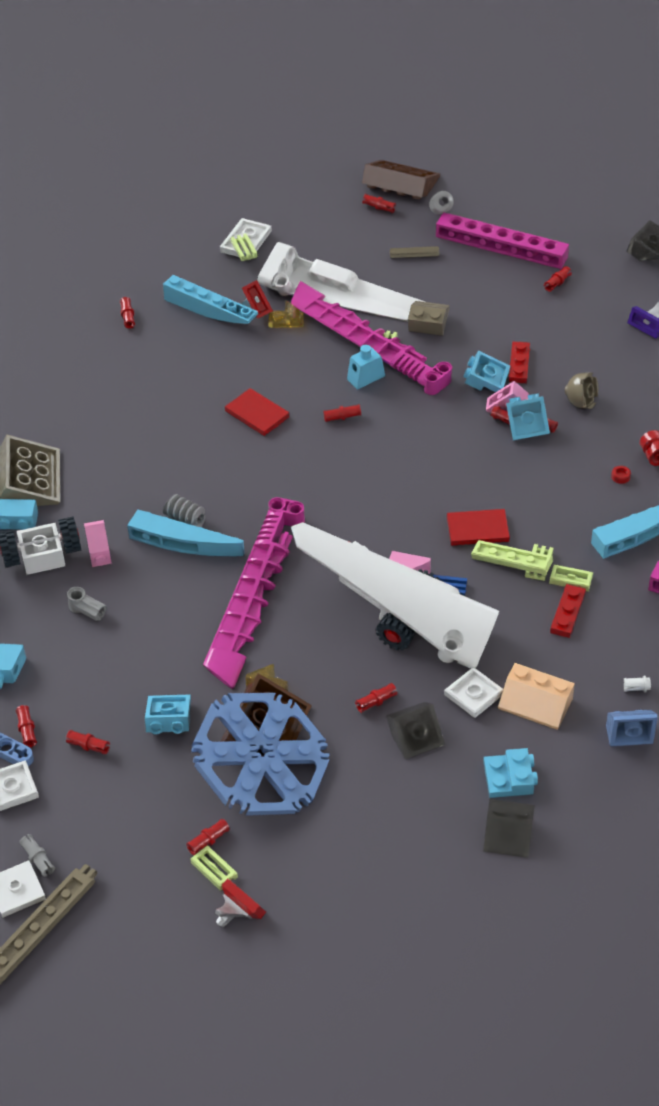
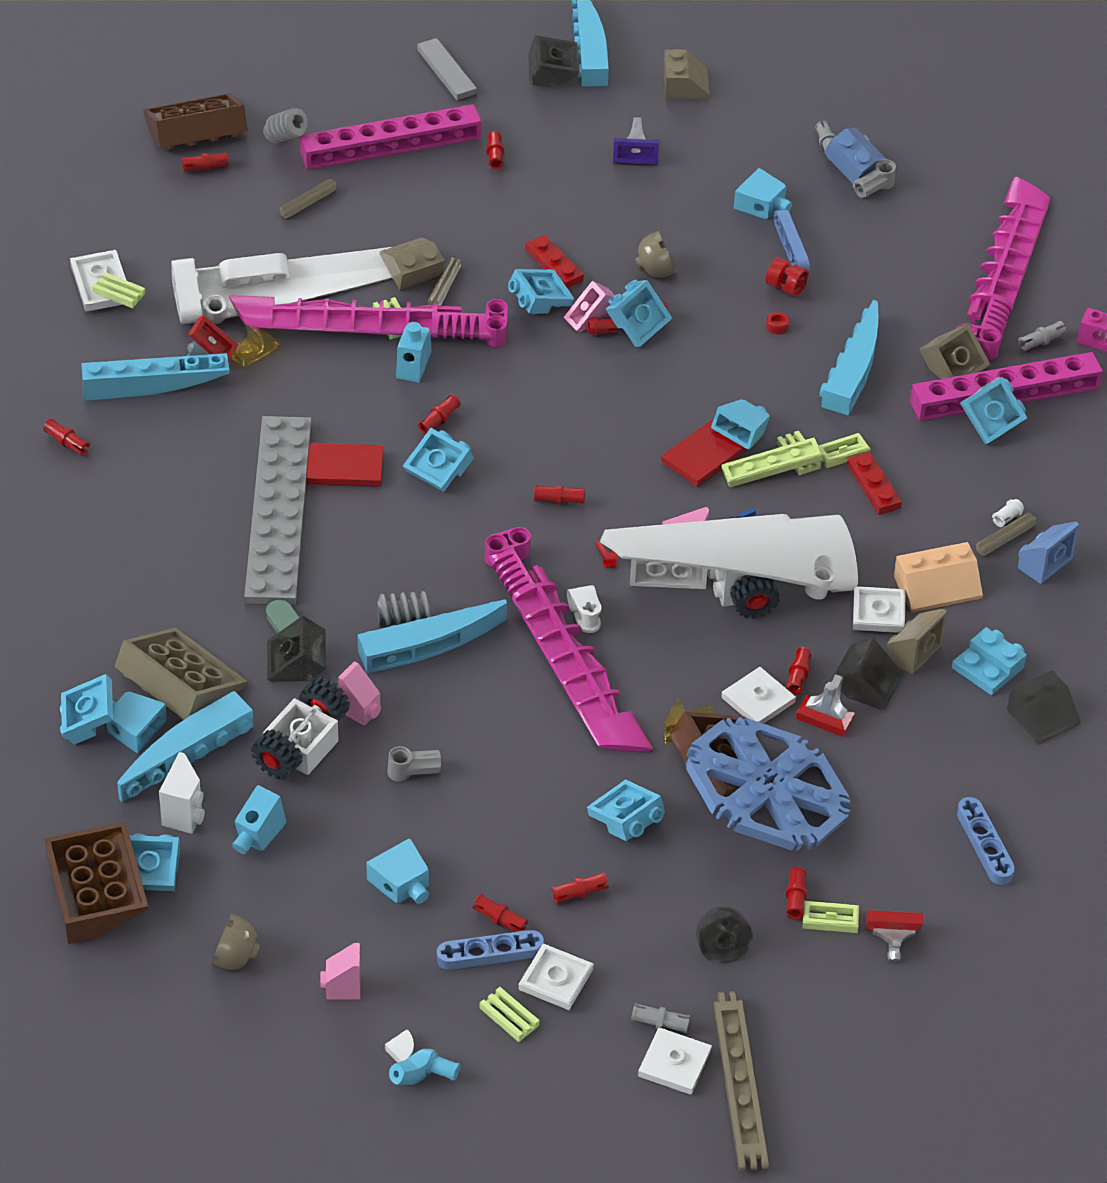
camera: 45 degrees left, 0 degrees up
none -> light grey plate [244,416,311,605]
none -> sand green tile [266,600,304,642]
none -> clear smoke slope [267,616,326,682]
none -> medium azure plate [403,428,474,492]
none -> light grey tile [417,38,477,101]
none -> dark tan axle [428,257,461,306]
none -> red pin [534,485,585,504]
none -> white piece [567,585,601,633]
none -> clear smoke cylinder [696,907,753,963]
none -> medium azure torso [711,399,770,450]
none -> white plate [721,667,796,724]
none -> piece [796,675,855,737]
none -> dark tan slope [887,609,947,675]
none -> medium blue beam [957,797,1015,885]
none -> dark tan axle [976,513,1037,556]

